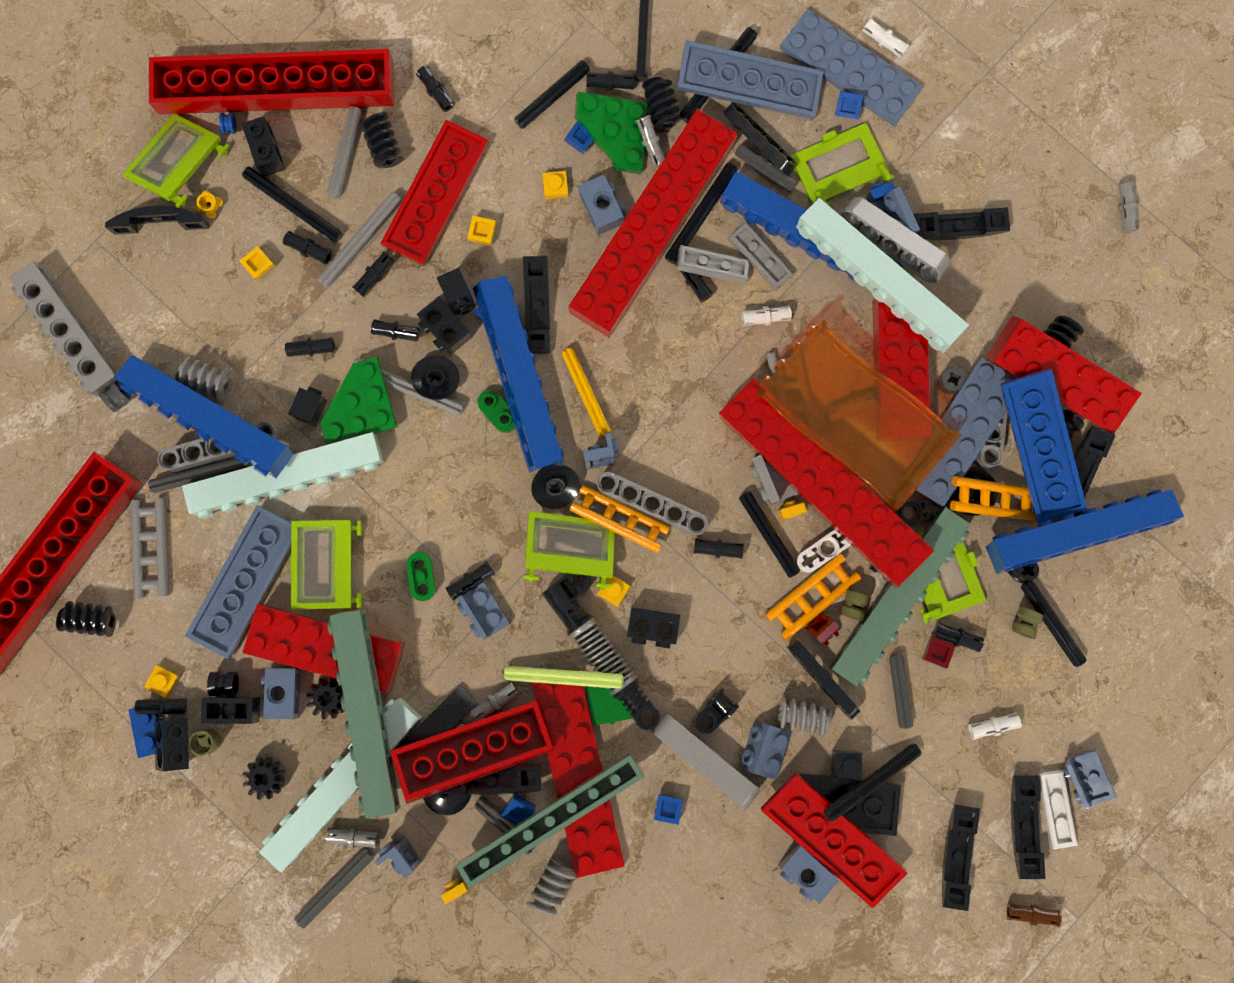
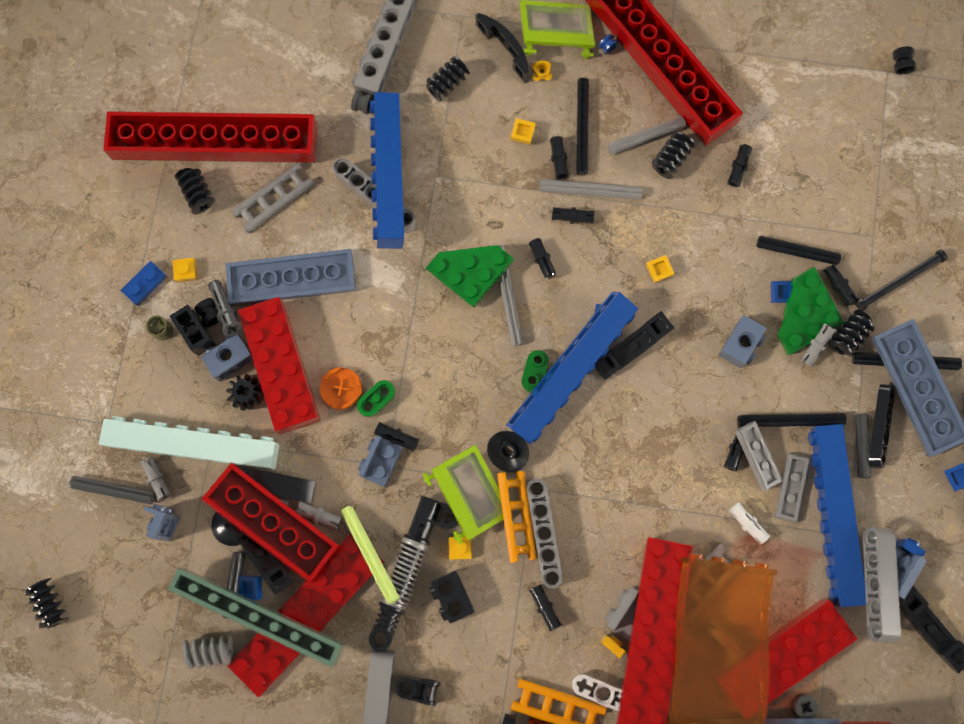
camera: 65 degrees right, 5 degrees down
black axle [135,697,187,717] -> none
dark grey axle [148,459,246,493] -> none
black brick [154,717,189,772] -> none
light grey piece [175,356,232,401] -> none
light aqua brick [182,432,384,519] -> none
black brick [241,116,286,177] -> none
black gear [242,756,286,800] -> none
black axle [285,337,335,357] -> none
black brick [288,386,327,427] -> none
piece [290,520,362,609] -> none
sand green brick [328,608,400,819] -> none
red plate [380,120,489,266] -> none
black dish [411,356,460,400] -> none
black brick [417,296,472,355] -> none
black brick [436,268,476,316] -> none
yellow plate [441,878,469,905] -> none
yellow plate [542,171,568,199] -> none
yellow axle [562,348,611,437] -> none
red brick [568,109,738,338] -> none
sand blue bracket [583,432,619,470] -> none
green piece [585,686,632,726] -> none
blue plate [654,794,683,825] -> none
black axle [739,491,800,578] -> none
lime piece [790,123,895,207] -> none
light aqua brick [796,198,969,354] -> none
none -> dark grey pin [208,280,242,337]
none -> orange tile [319,367,363,410]
none -> black piece [426,56,470,102]

